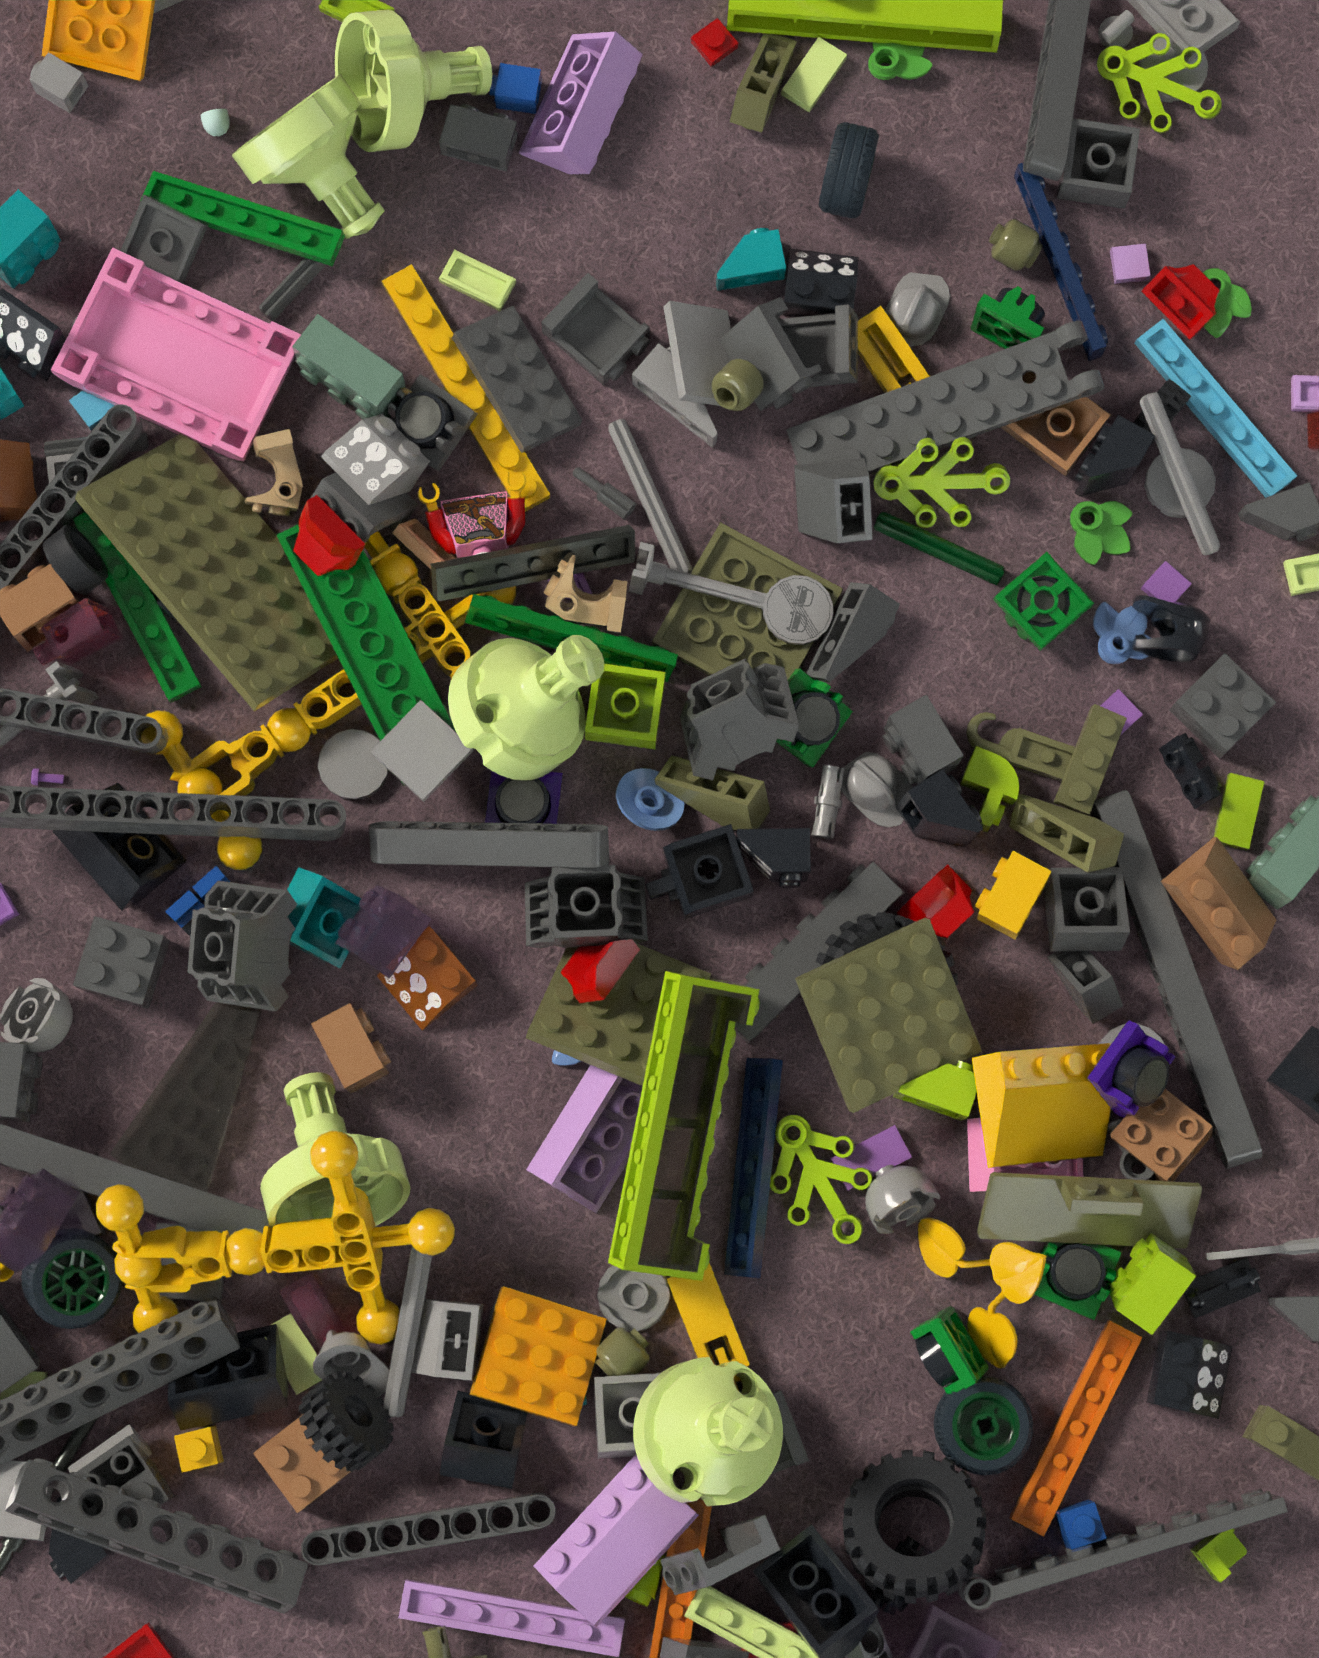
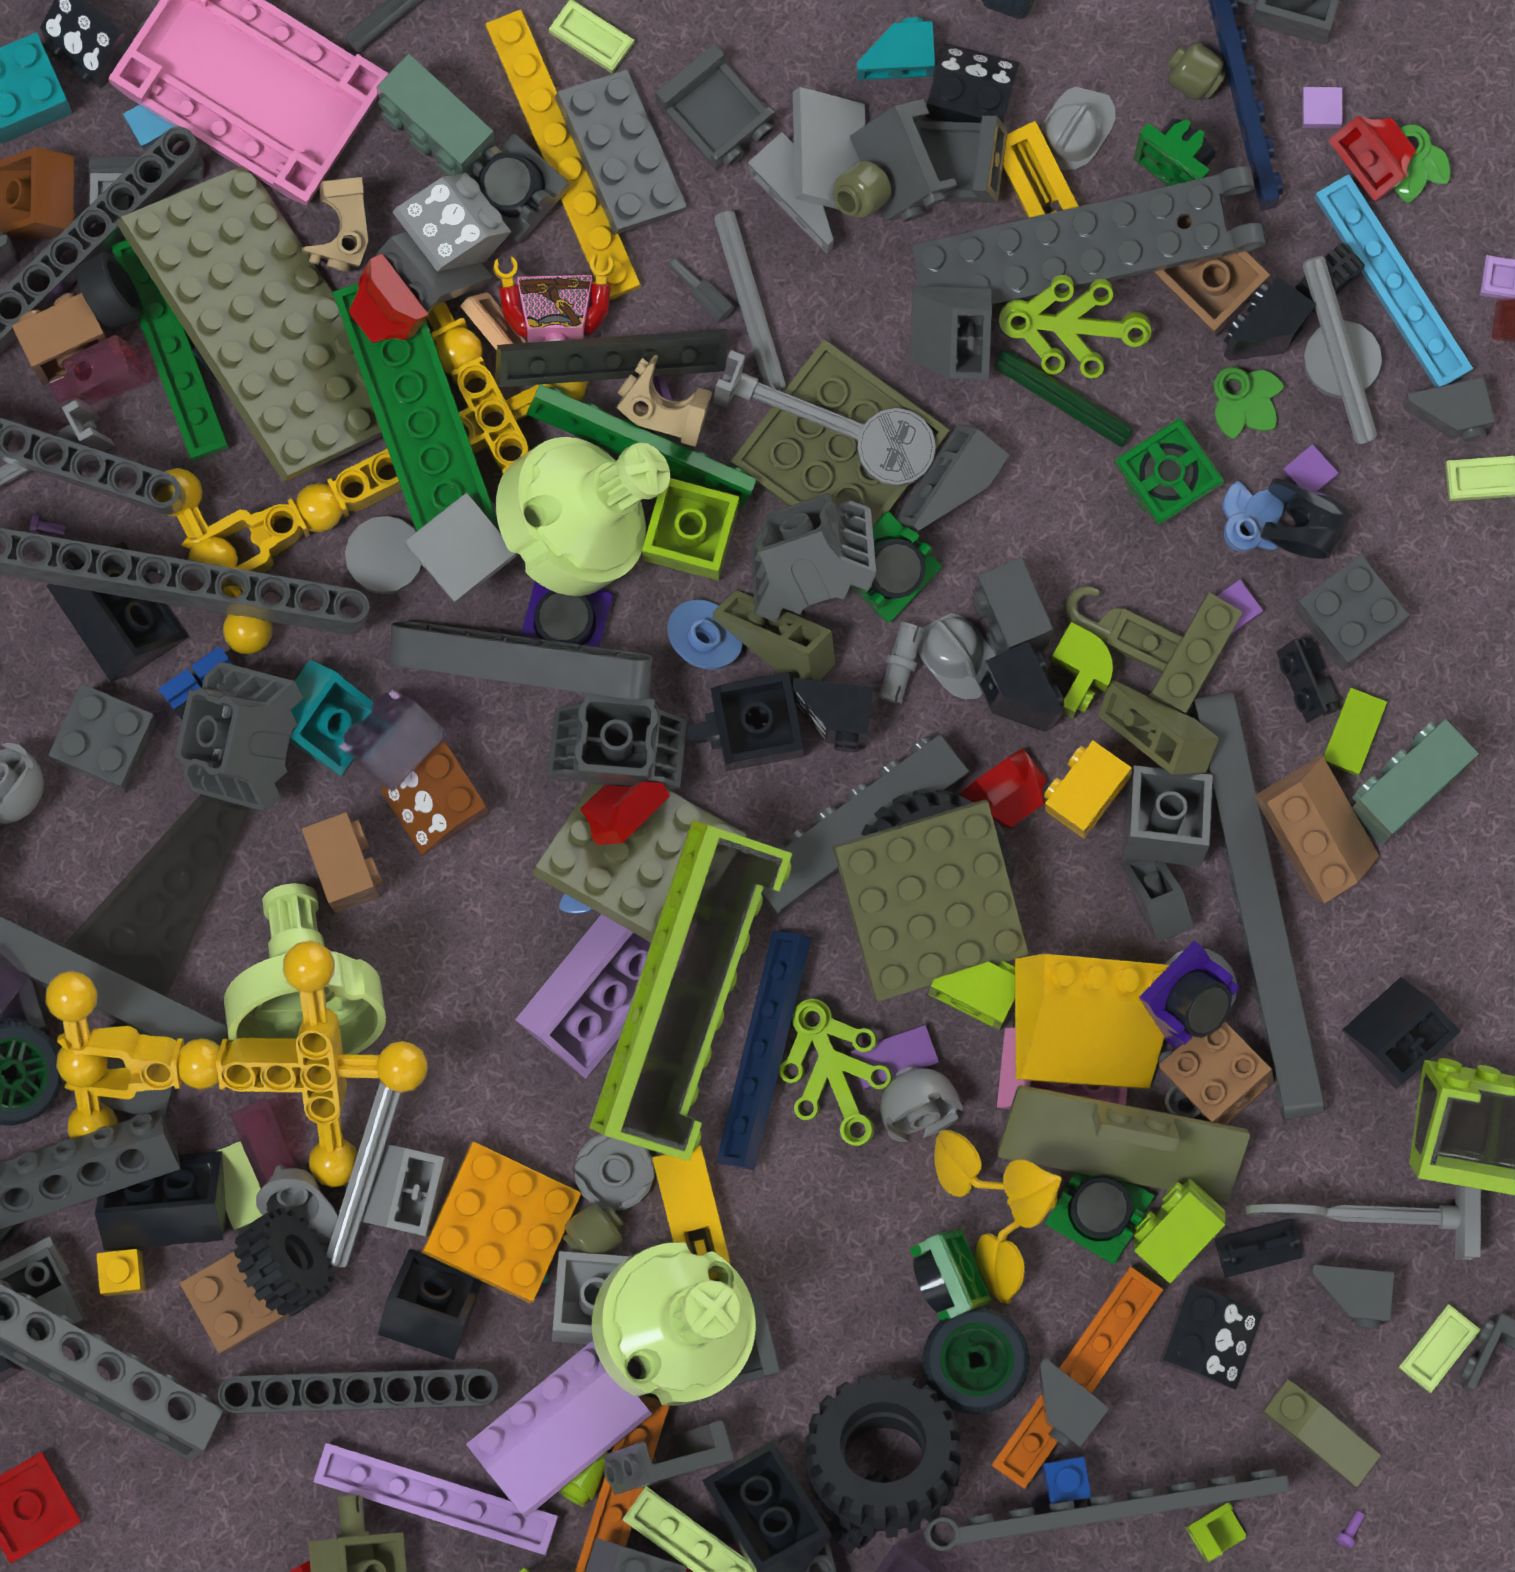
camera: 10 degrees right, 0 degrees up
none -> dark grey slope [1038,1358,1110,1449]

